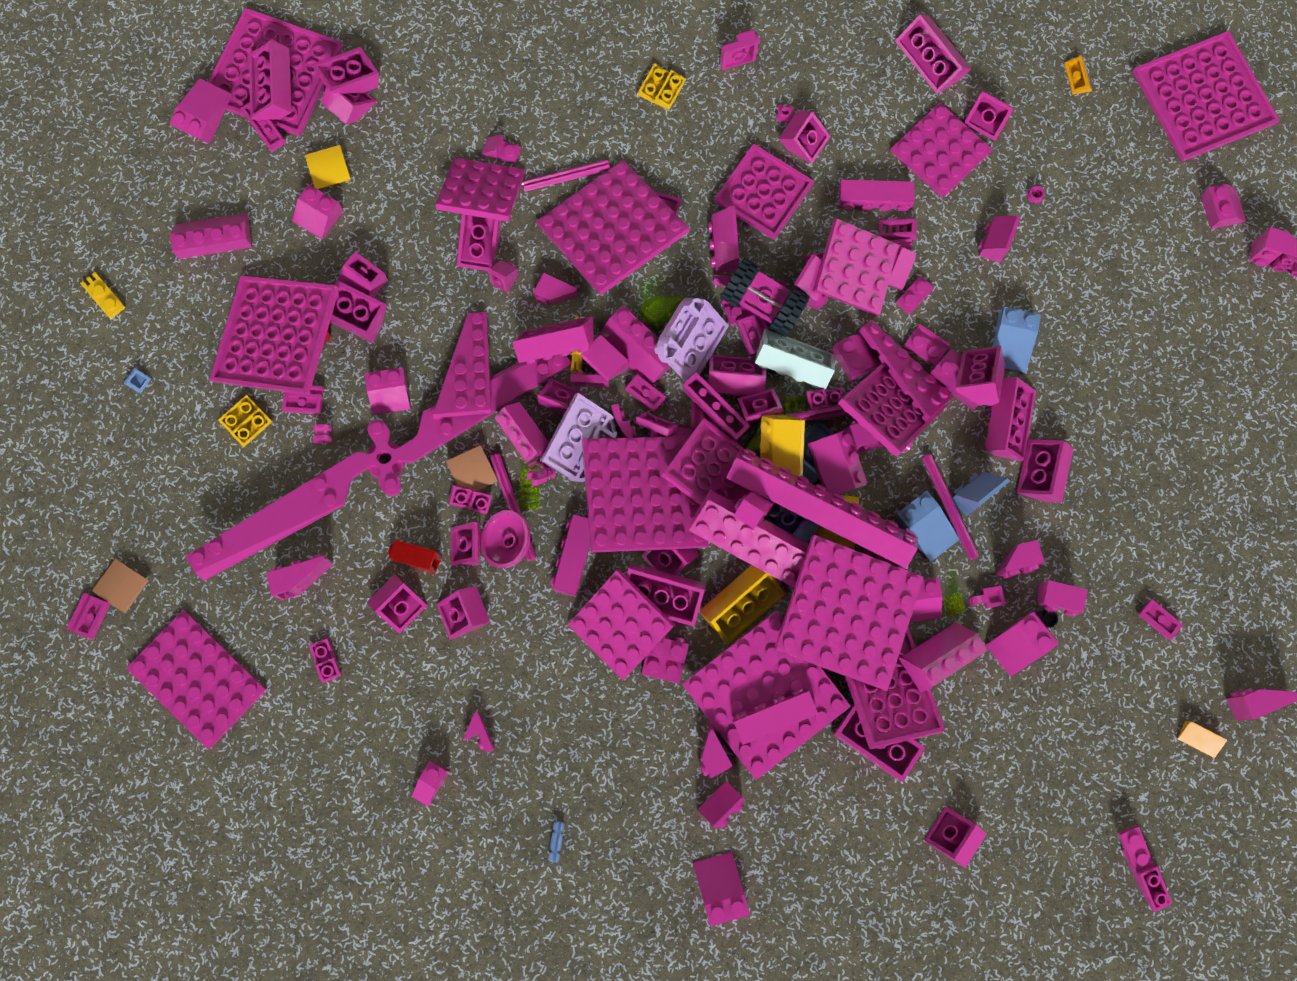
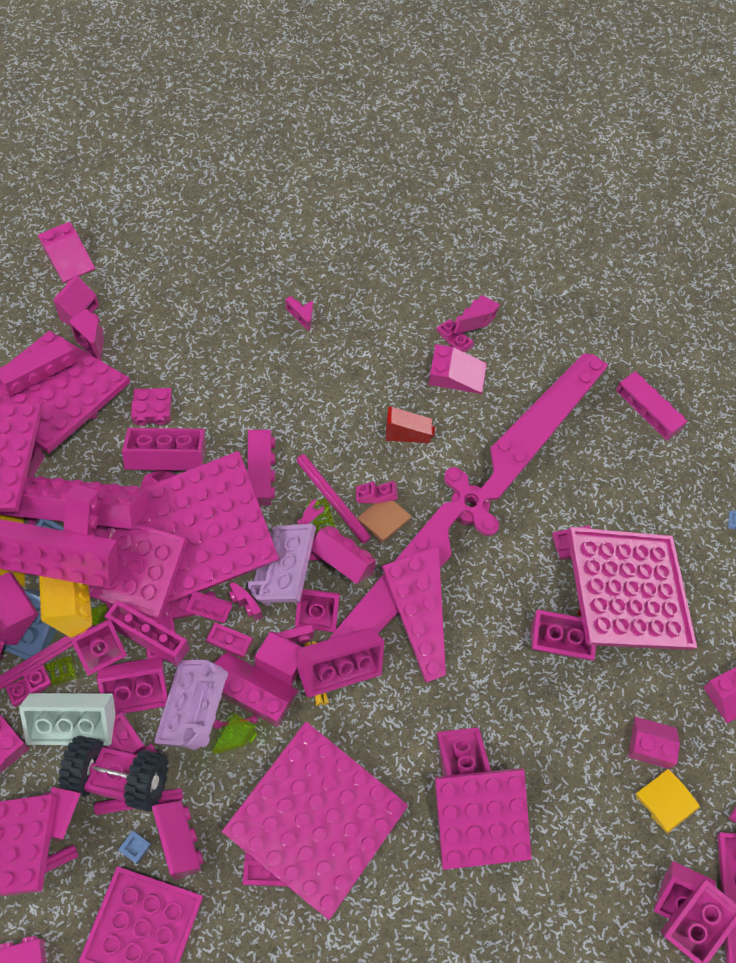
camera: 160 degrees right, 15 degrees down
dark pink plate [66,593,110,640] -> none
nougat slope [92,558,149,613] -> none
dark pink plate [126,610,267,749] -> none
yellow slope [218,395,272,447] -> none
dark pink slope [266,554,333,601] -> none
dark pink wheel [312,424,332,444] -> none
dark pink slope [338,252,388,298] -> none
dark pink slope [365,367,411,415] -> none
dark pink slope [367,574,427,634] -> none
dark pink slope [411,761,450,807] -> none
dark pink slope [436,586,490,640] -> none
dark pink slope [451,522,481,566] -> none
dark pink slope [481,135,521,165] -> none
dark pink dish [481,510,530,568] -> none
dark pink slope [488,260,519,293] -> none
dark pink axle [522,160,610,192] -> none
dark pink slope [534,273,578,305] -> none
medium blue axle [548,821,565,862] -> none
dark pink plate [568,569,675,680] -> none
yellow slope [699,565,786,645] -> none
none -> medium blue plate [118,831,151,864]
none -> slope [428,344,487,394]
none -> dark pink slope [454,295,500,334]
none -> dark pink brick [616,371,687,441]

